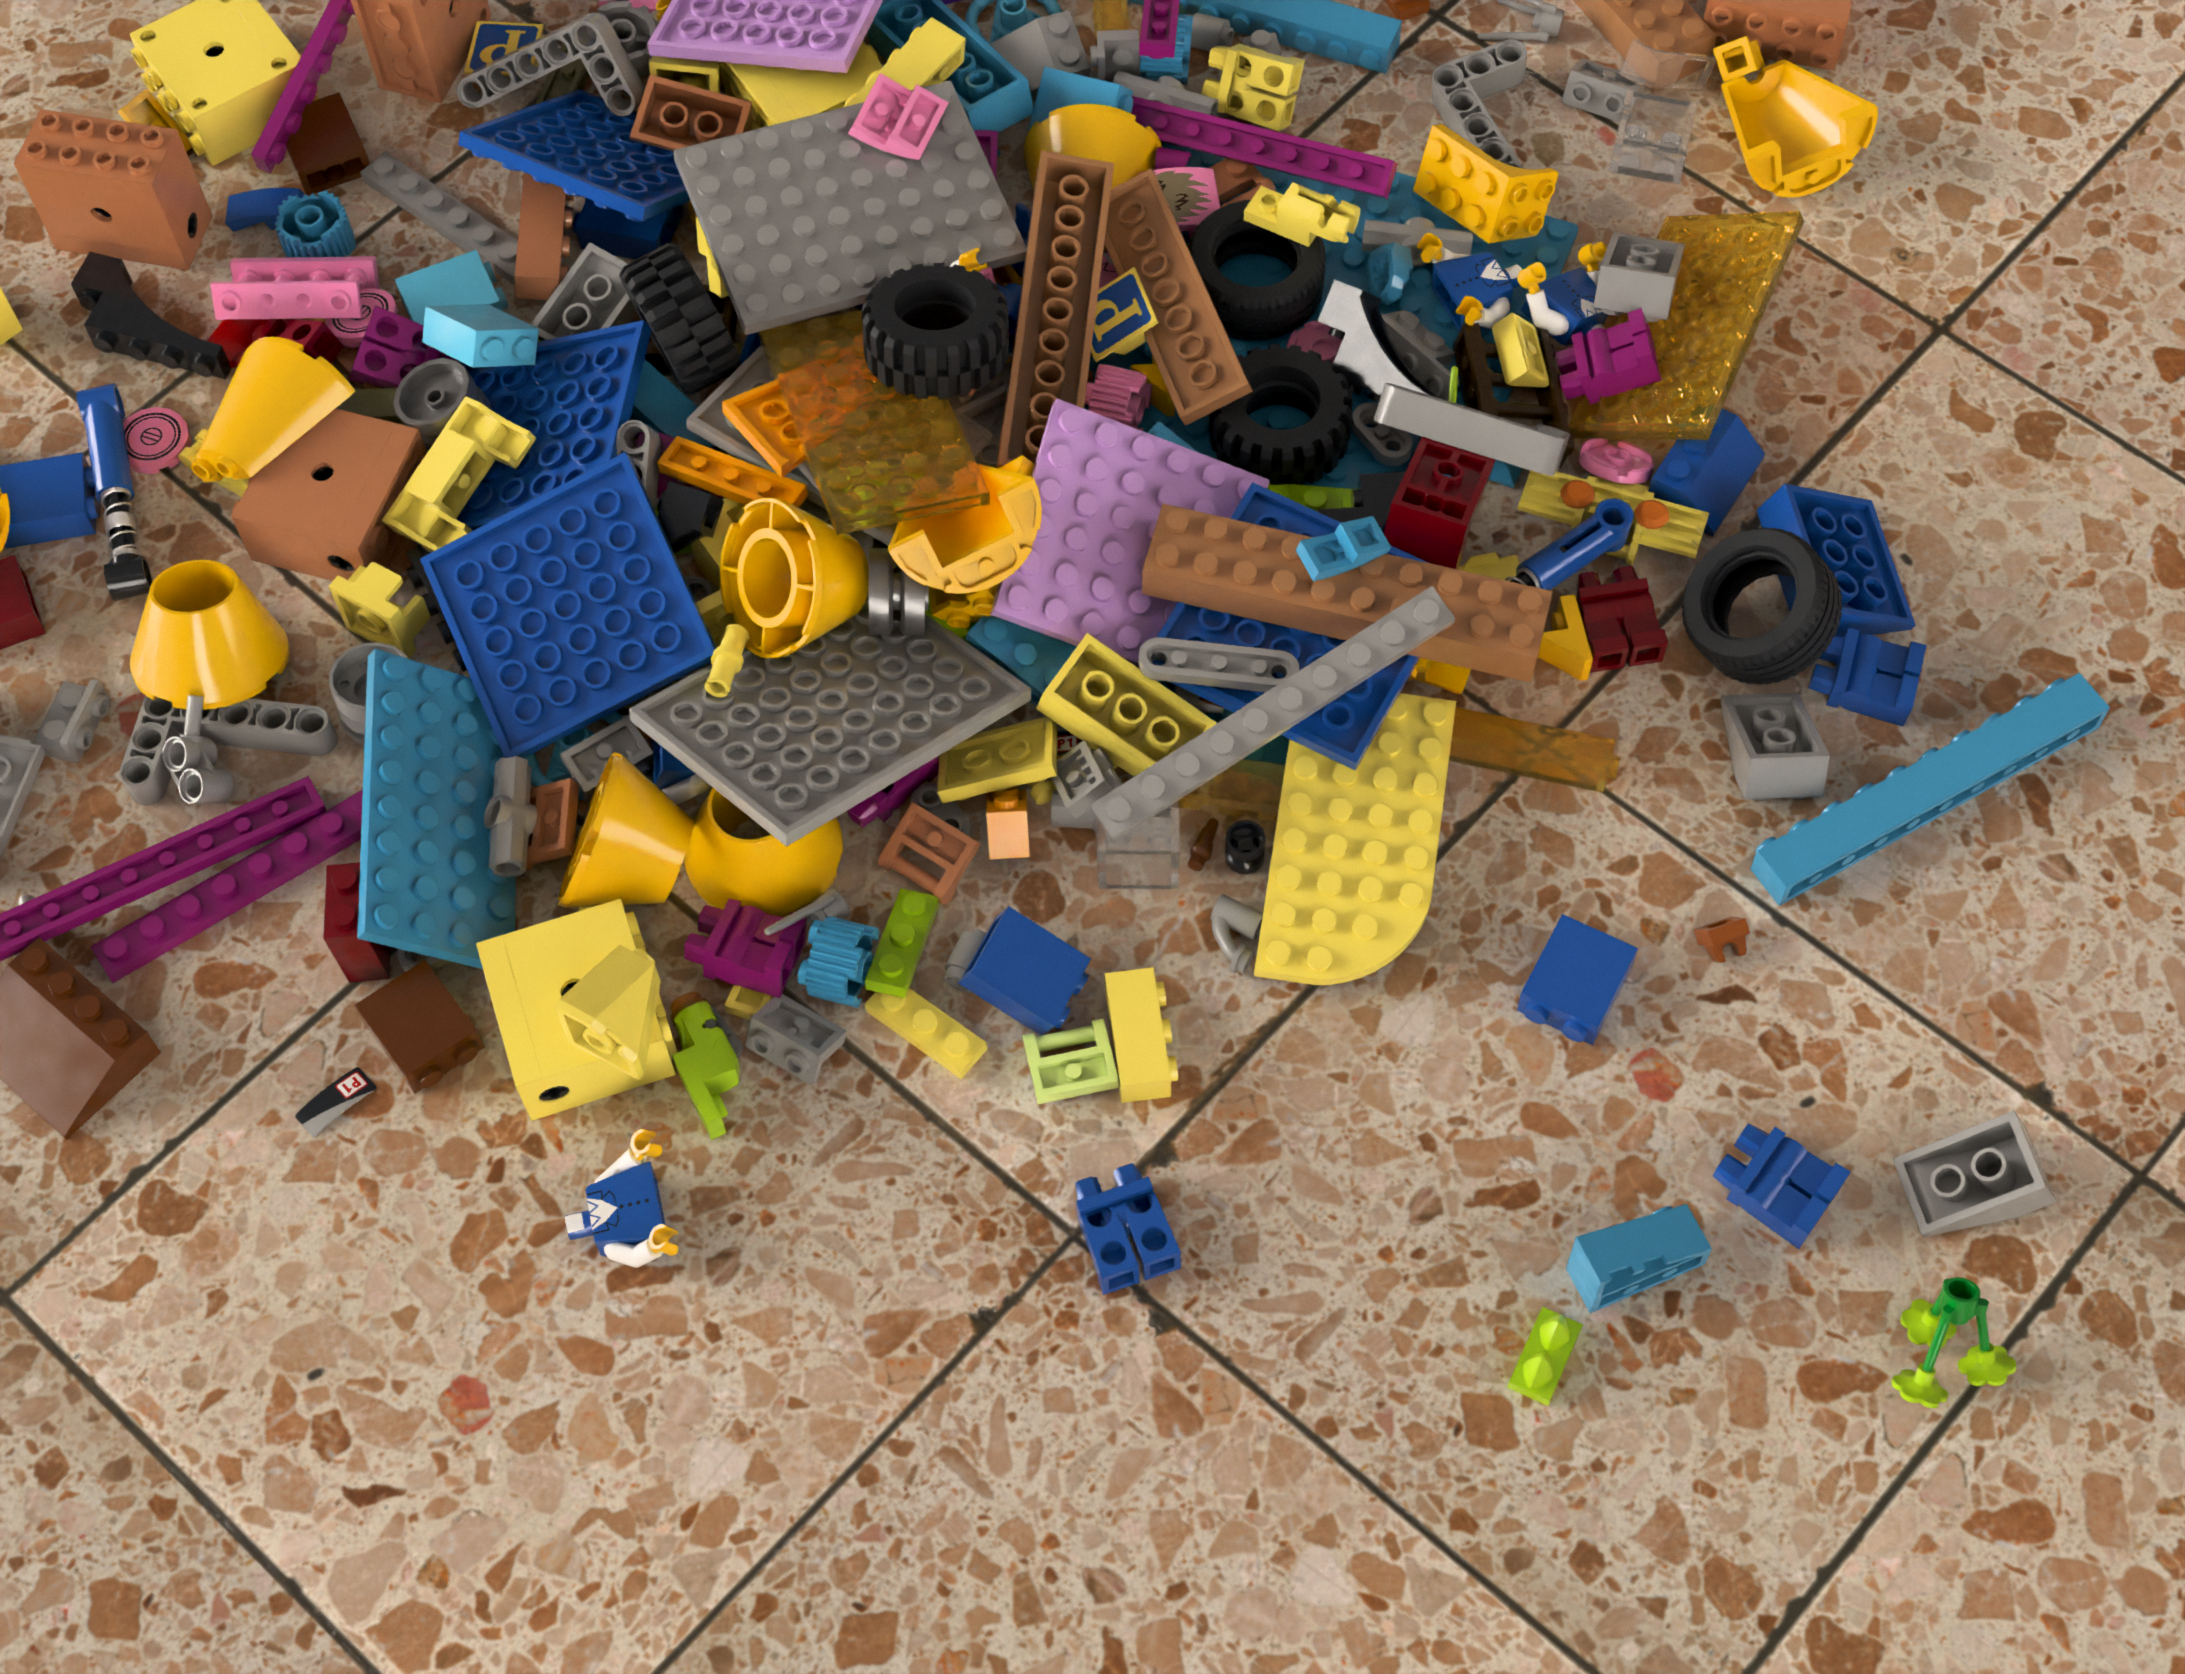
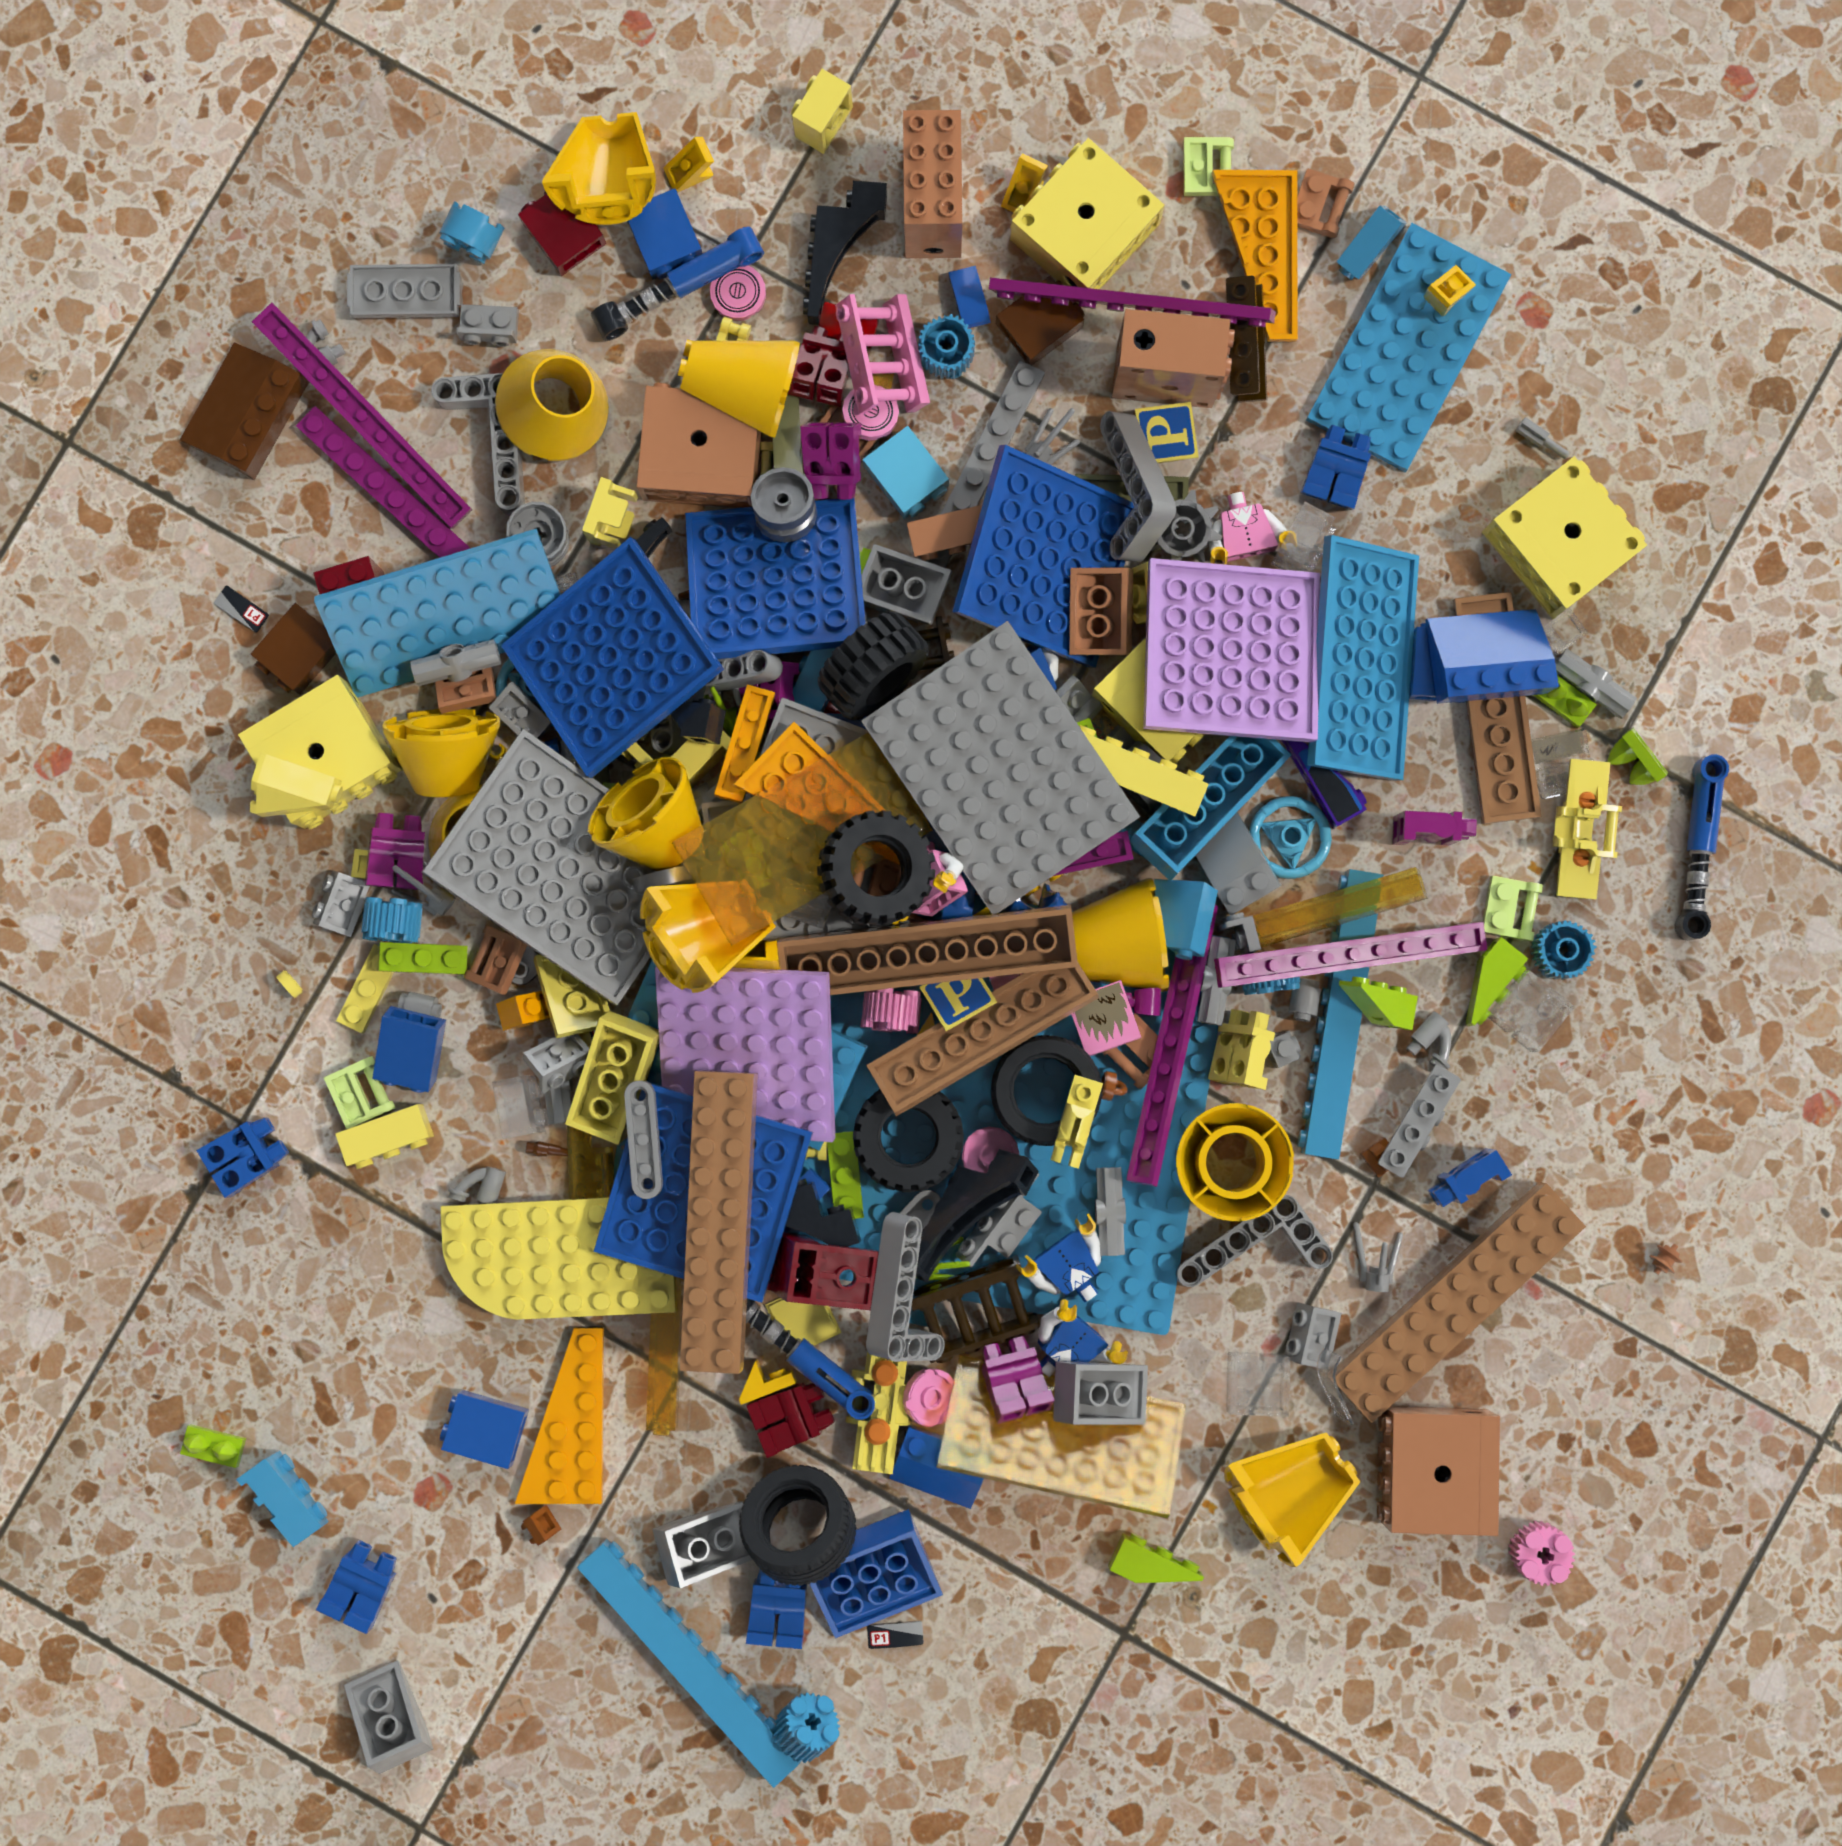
camera: 80 degrees right, 25 degrees up
light grey beam [162,695,234,804] -> none
light yellow bracket [382,396,537,552] -> none
medium azure brick [422,304,539,368] -> none
torso [565,1129,678,1268] -> none
lime plate [670,992,744,1140] -> none
light yellow pin [705,624,750,697] -> none
bright pink slope [848,73,949,160] -> none
light grey plate [1090,586,1455,842] -> none
black wheel [1225,820,1266,874] -> none
dark azure slope [1296,516,1391,582] -> none
dark azure rock [1366,242,1413,306] -> none
yellow bracket [1413,124,1558,244] -> none
light yellow slope [1492,313,1550,387] -> none
yellow brick [1713,36,1765,82] -> none
lime plant [1891,1277,2017,1408] -> none
none -> light yellow tile [276,970,303,998]
none -> light orange wing [515,1327,604,1504]
none -> dark azure brick [772,1693,840,1763]
none -> sticker [867,1621,924,1649]
none -> light grey plant [1025,408,1080,465]
none -> lime slope [1108,1533,1204,1583]
none -> yellow cone [1176,1103,1294,1221]

